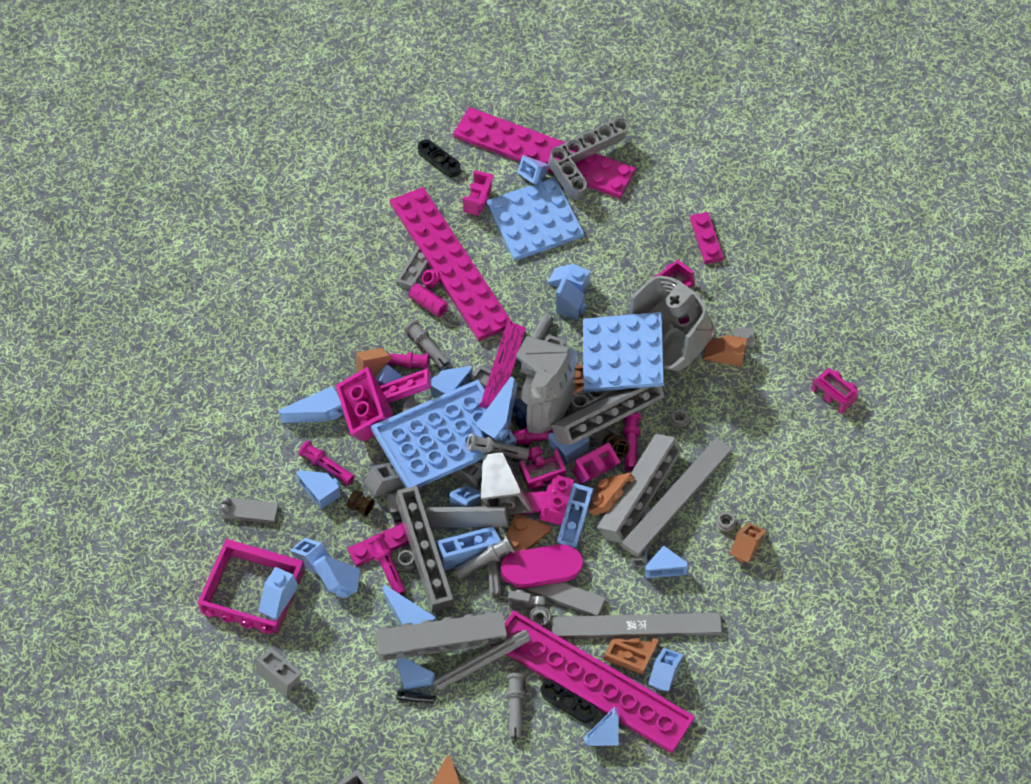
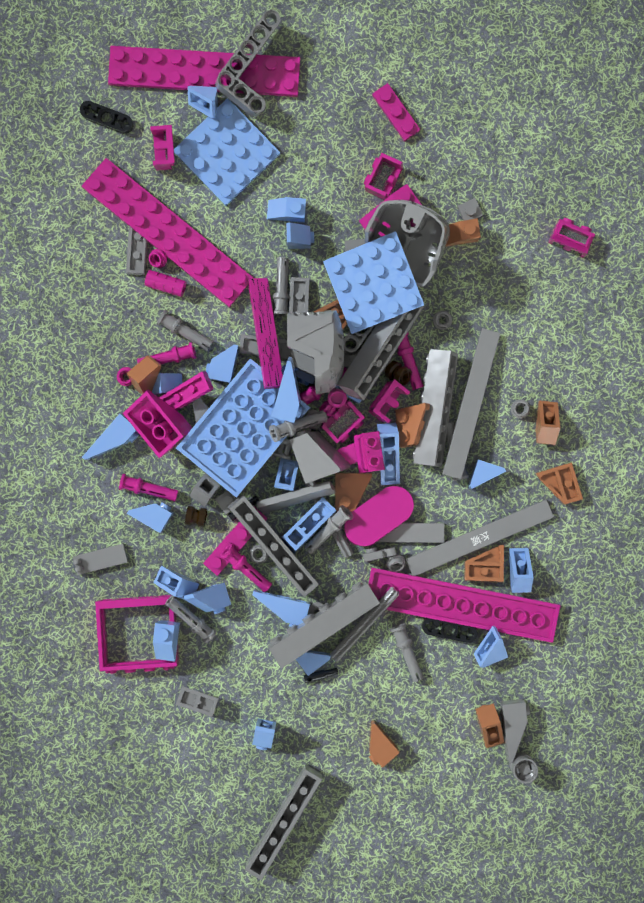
camera: 25 degrees left, 30 degrees up
none -> dark pink plate [117,367,132,386]
none -> light grey pin [165,595,216,643]
none -> light blue slope [252,718,276,750]
none -> dark pink plate [328,389,347,408]
none -> nougat wing [535,462,583,505]

